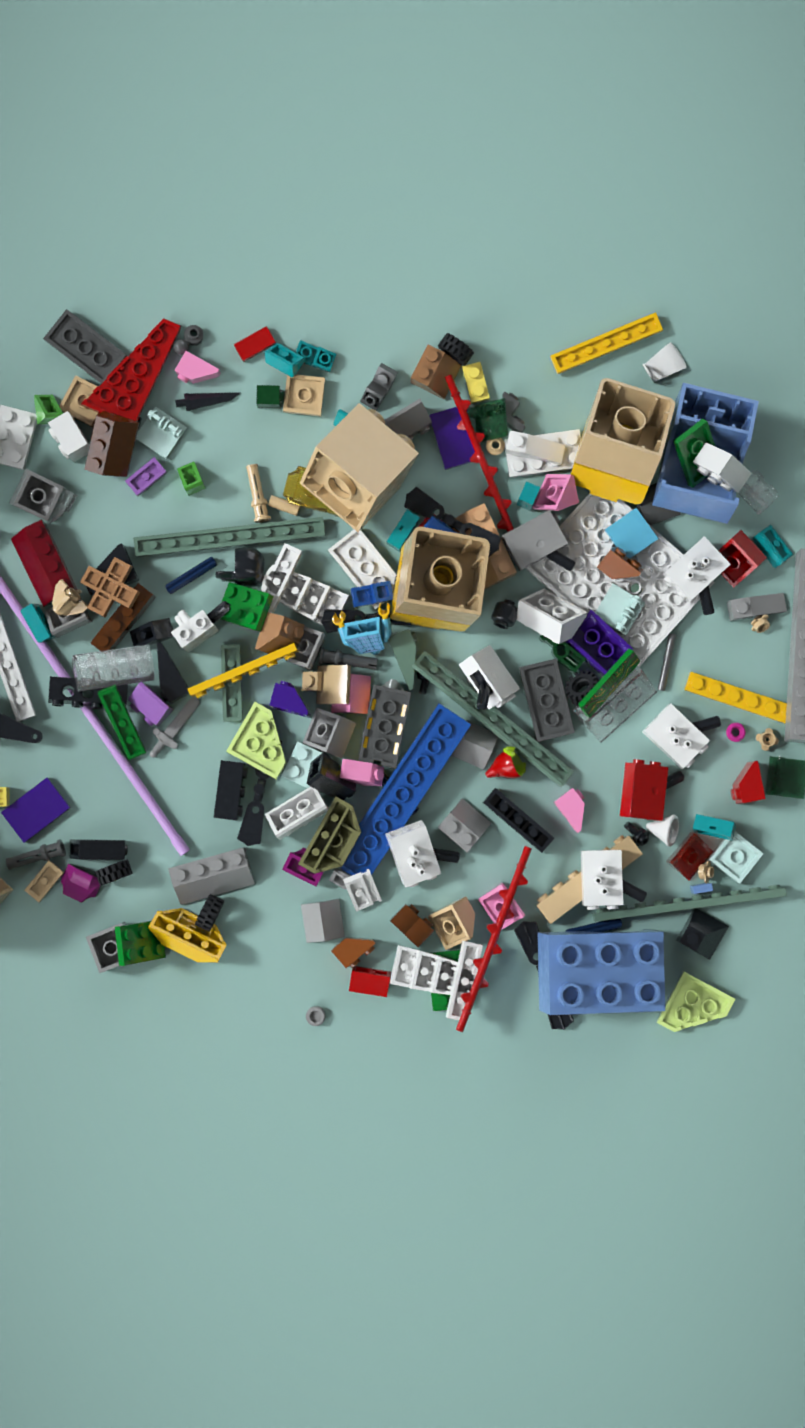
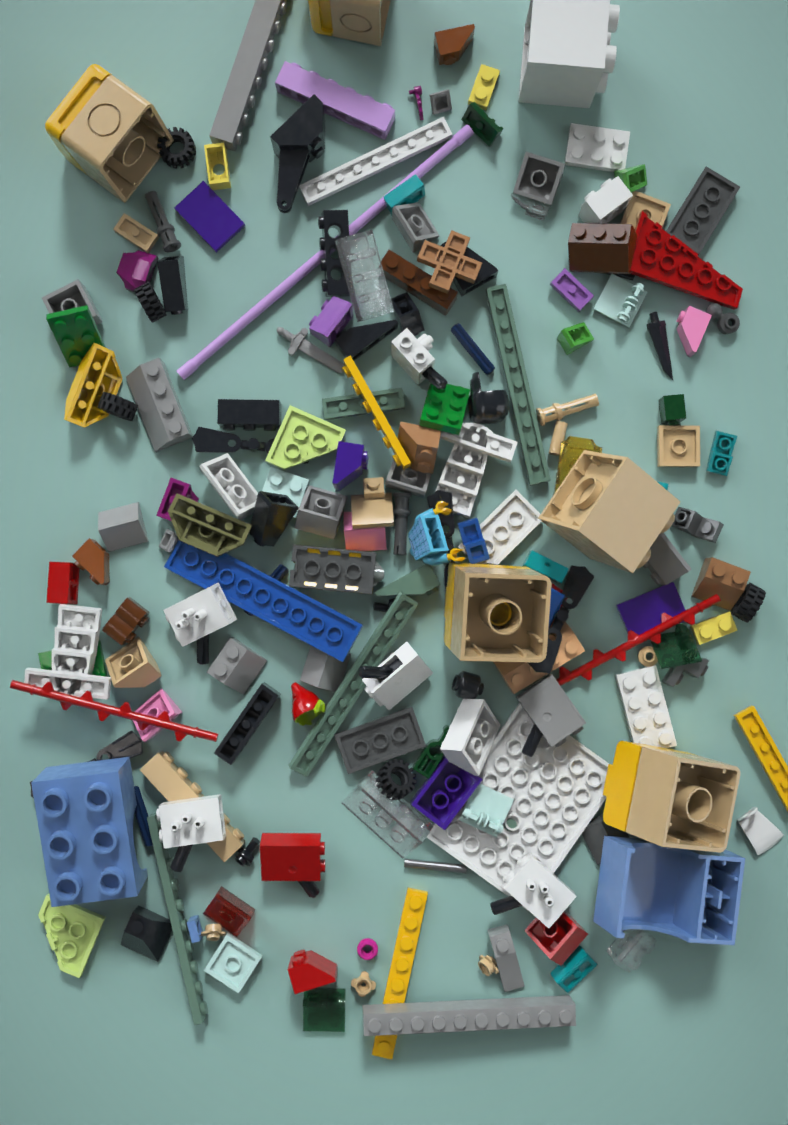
camera: 80 degrees right, 0 degrees up
dark red slope [11,519,78,607] -> none
tan brick [52,579,88,616] -> none
green tile [98,684,146,760] -> none
red tile [234,326,276,362] -> none
teal slope [265,343,306,378] -> none
light grey tile [306,1006,325,1026] -> none
bright pink slope [340,759,384,786] -> none
white plate [343,869,382,912] -> none
white slope [505,431,565,464] -> none
teal piece [517,481,540,511] -> none
bright pink slope [532,474,579,511] -> none
bright pink slope [553,788,585,833] -> none
green tile [578,648,641,718] -> none
dark orange slope [597,546,643,579] -> none
medium azure tile [604,508,658,559] -> none
white piece [642,703,721,769] -> none
white hat [646,814,679,847] -> none
green plate [673,419,715,488] -> none
white brick [693,443,752,493] -> none
teal piece [693,814,736,841] -> none

